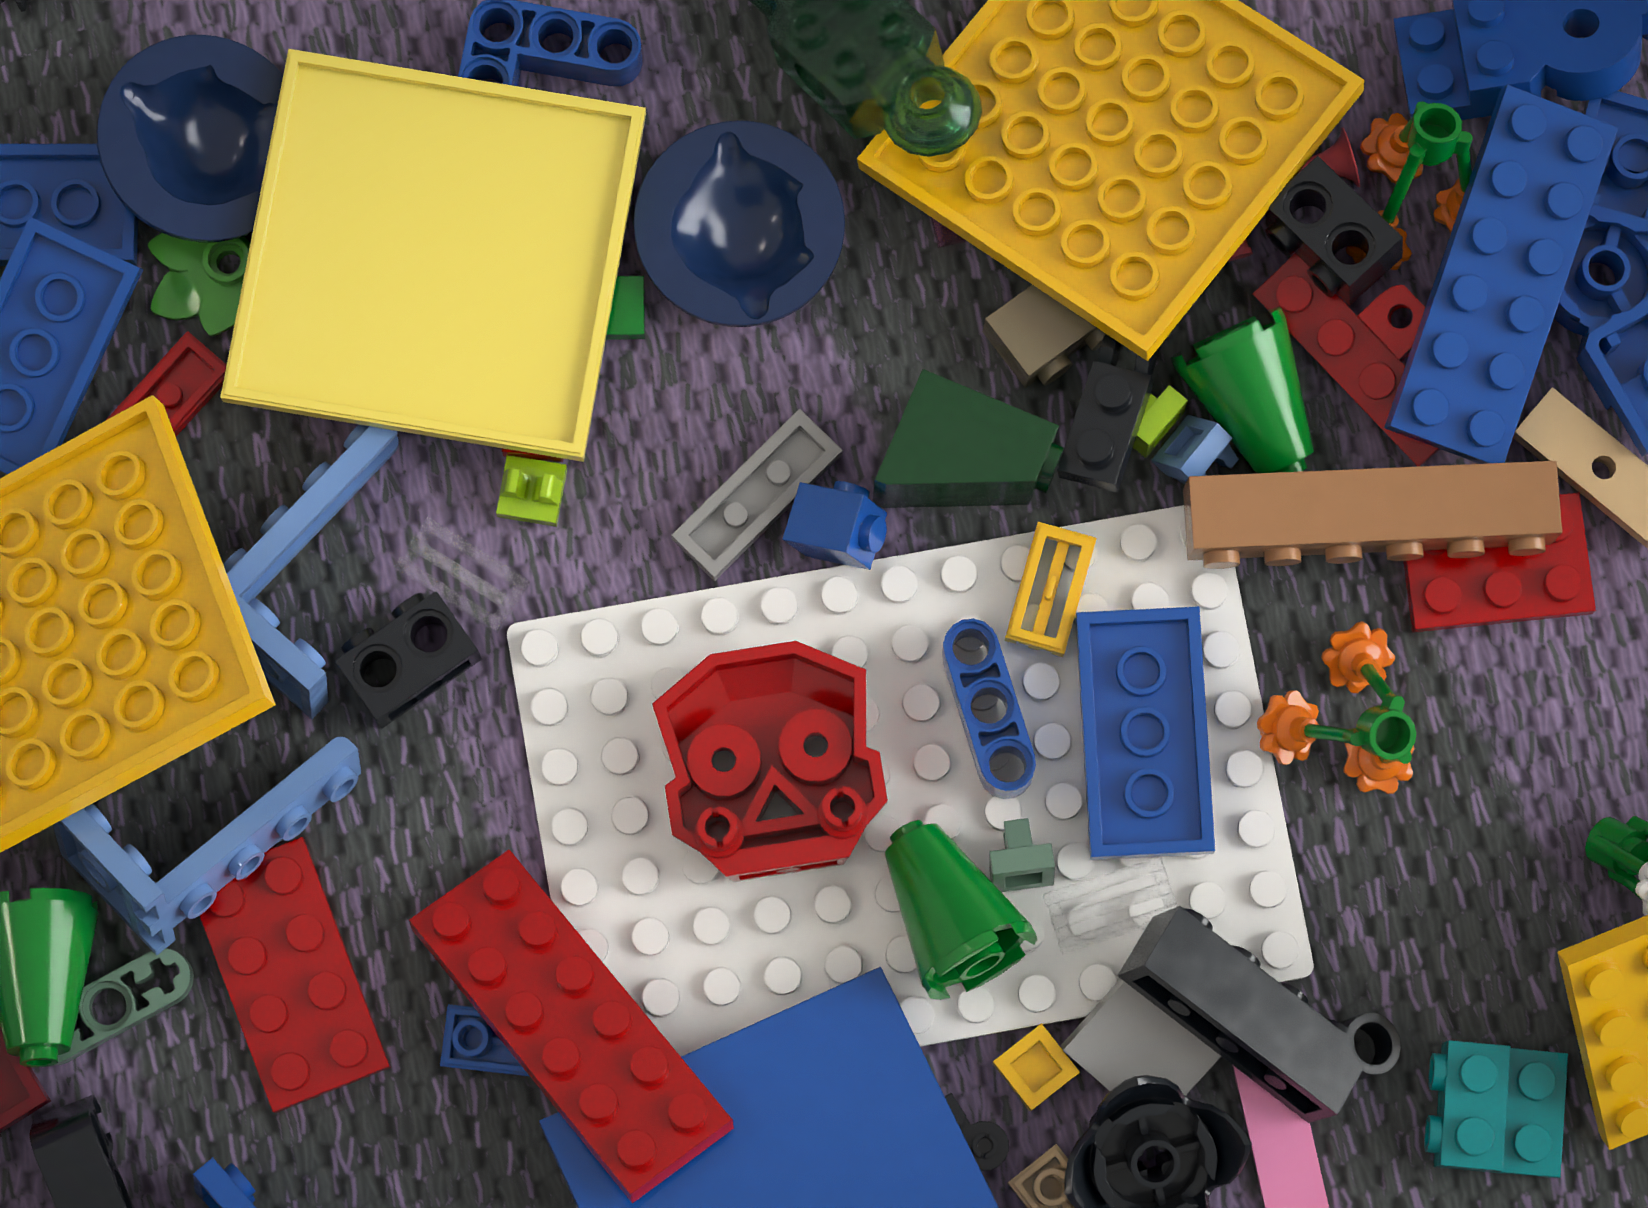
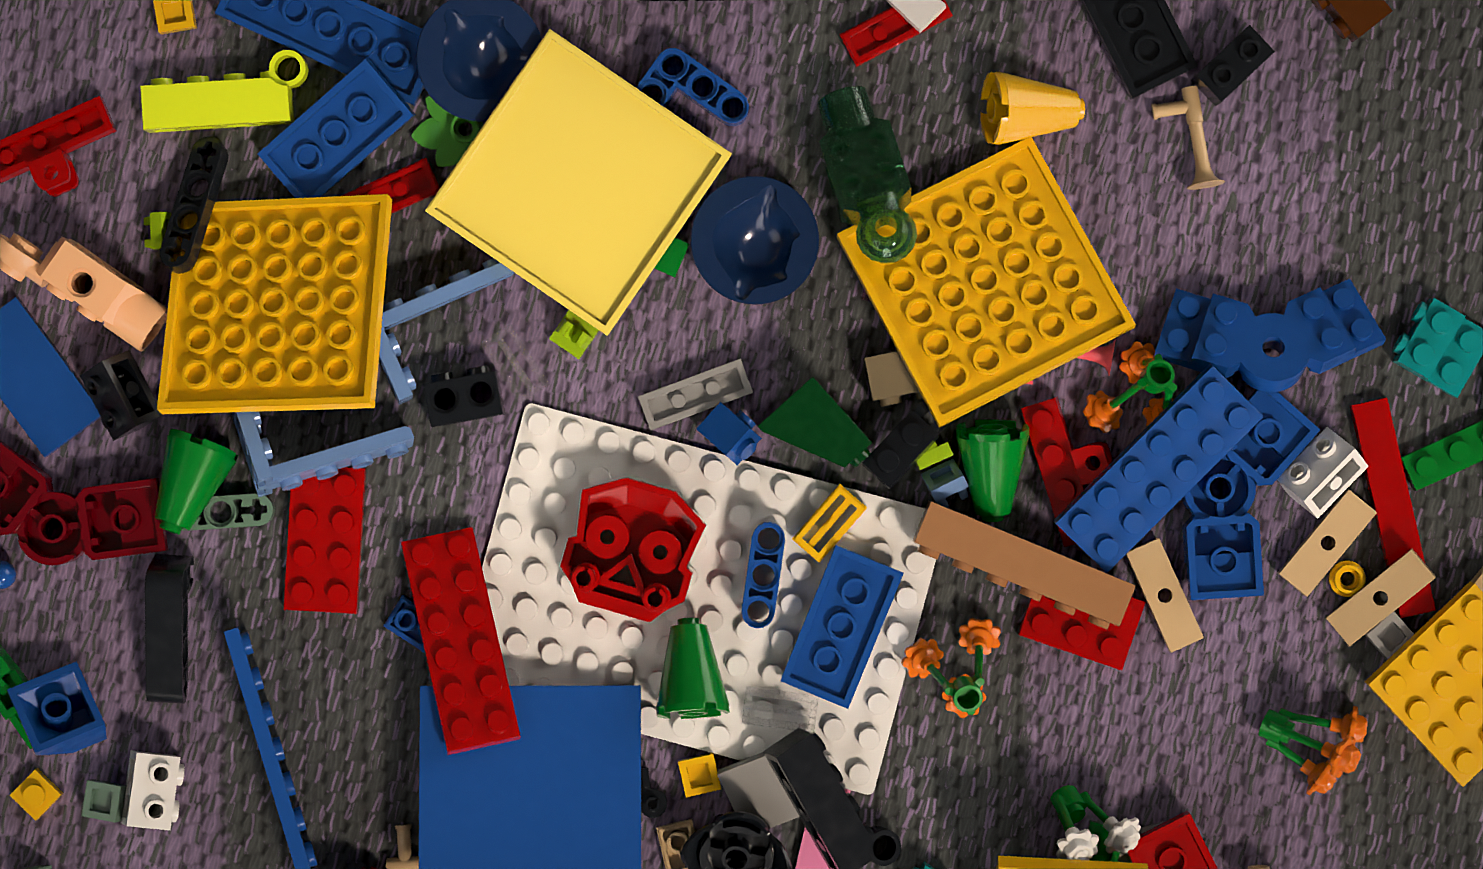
camera: 30 degrees right, 10 degrees up
sand green tile [989,818,1055,892] -> none
black brick [1265,156,1403,306] -> none

